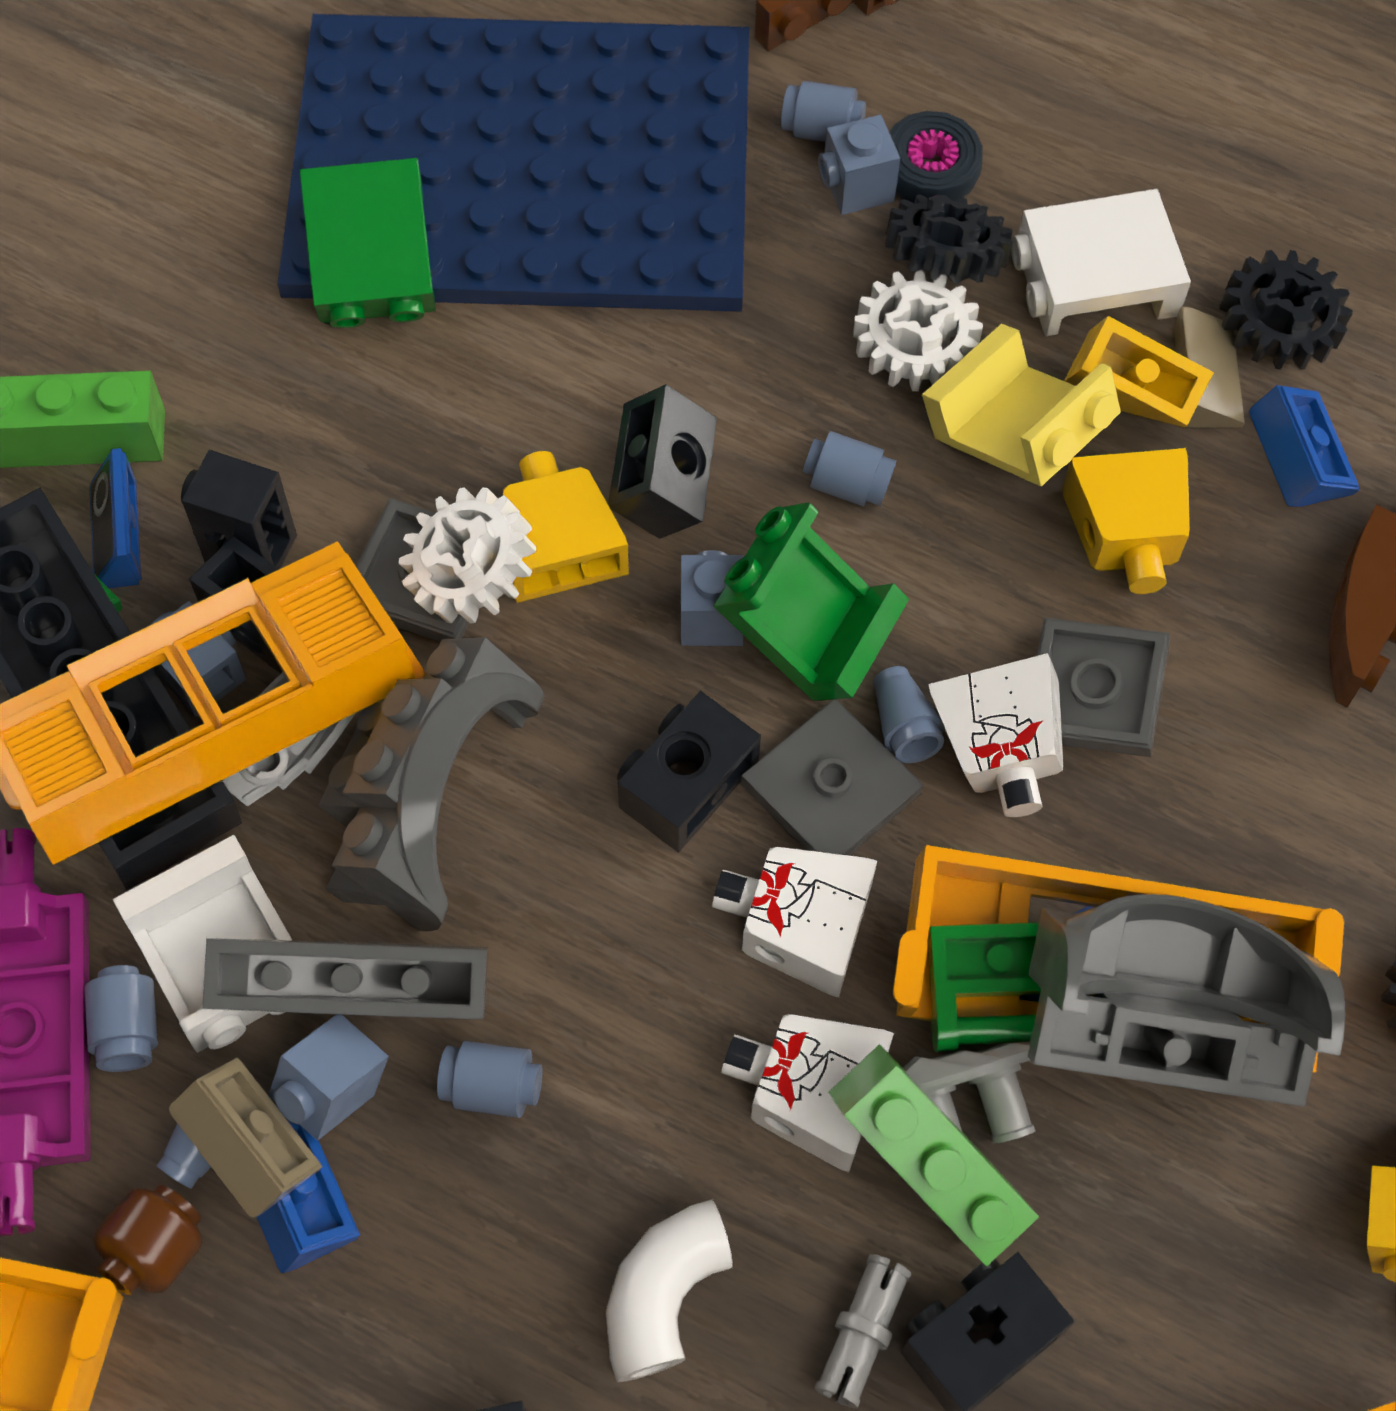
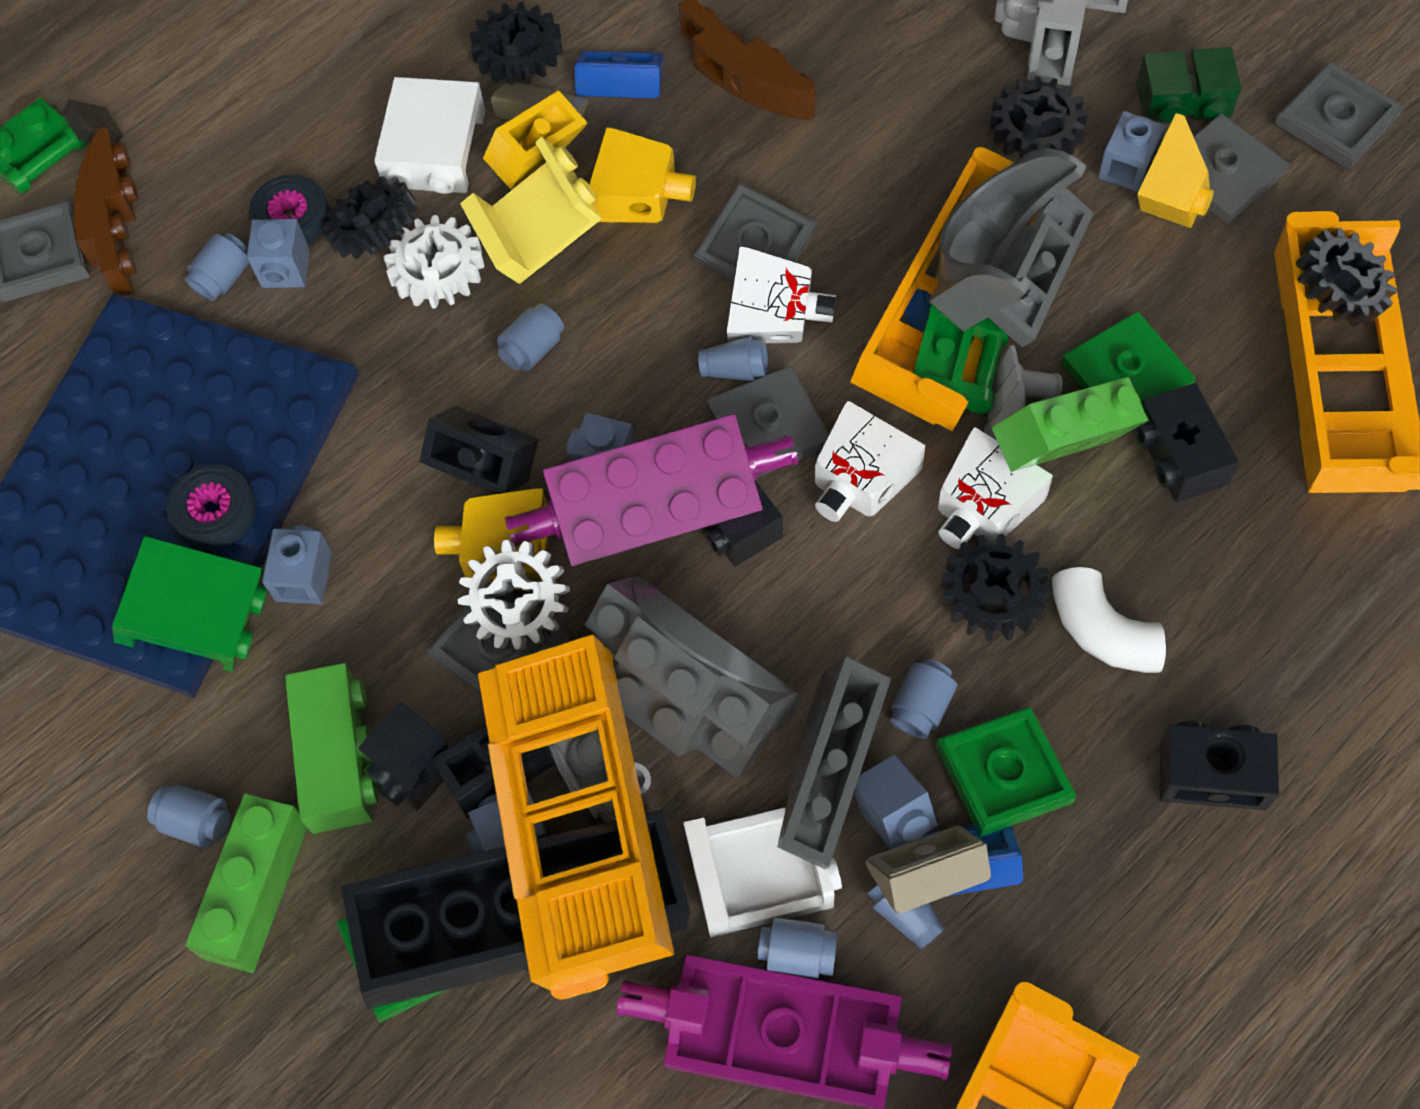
camera: 65 degrees left, 0 degrees up
blue slope [89,448,142,588] -> none
reddish brown head [94,1185,202,1296] -> none
green panel [713,502,909,701] -> none
light grey pin [815,1254,911,1409] -> none
none -> sand blue brick [147,784,231,848]
none -> black bush [166,464,257,550]
none -> sand blue brick [262,526,333,605]
none -> bright green brick [285,663,379,834]
none -> magenta plate [505,414,798,566]
none -> green plate [935,706,1077,837]
none -> black gear [940,534,1051,641]
none -> green plate [1061,312,1196,404]

